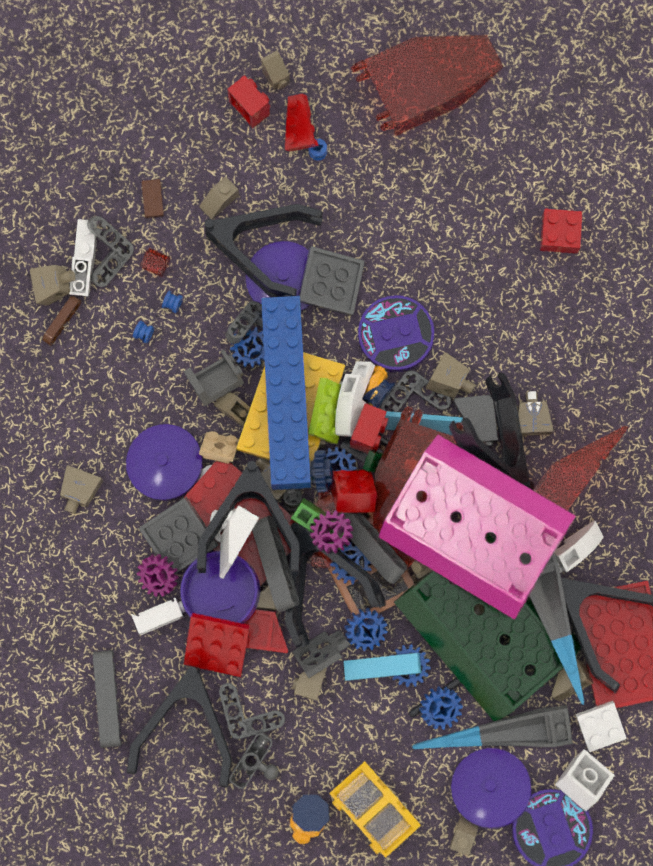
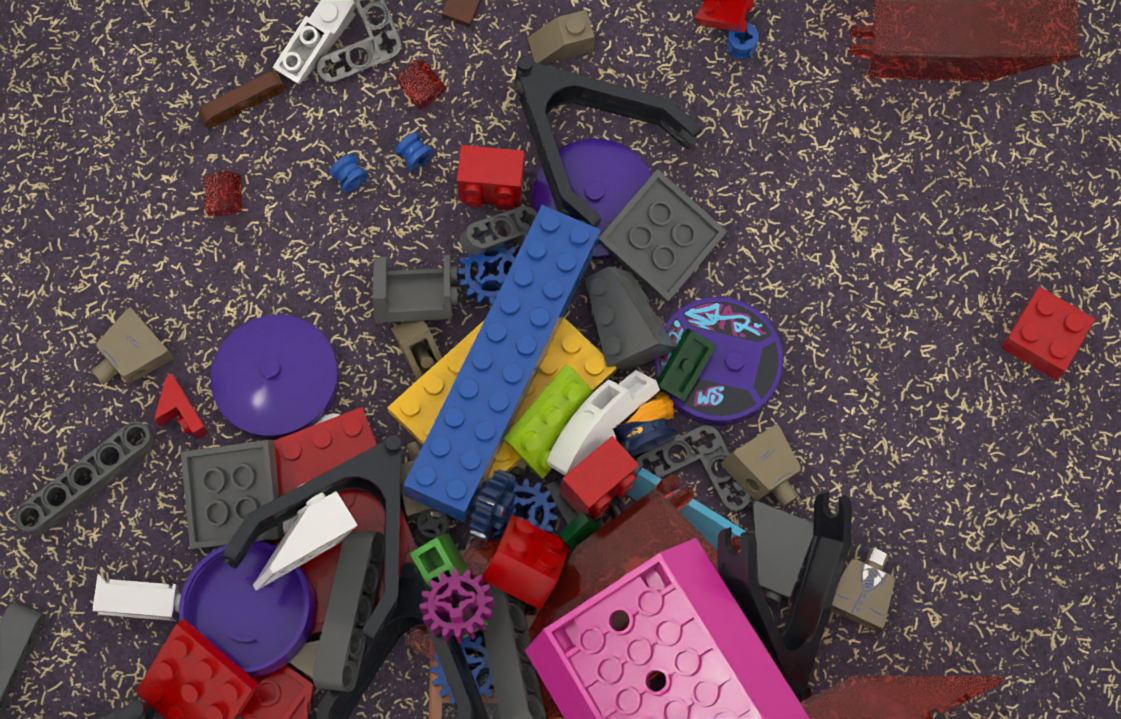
camera: 25 degrees right, 5 degrees down
dark tan torso [30,265,76,306] -> none
magenta gear [136,554,179,597] -> none
tan piece [199,431,239,463] -> none
none -> dark grey beam [14,421,155,536]
none -> red slope [154,374,208,440]
none -> clear red piece [204,170,242,217]
none -> red brick [457,145,525,210]
none -> dark grey wedge [585,266,677,371]
none -> dark green plate [656,328,717,402]

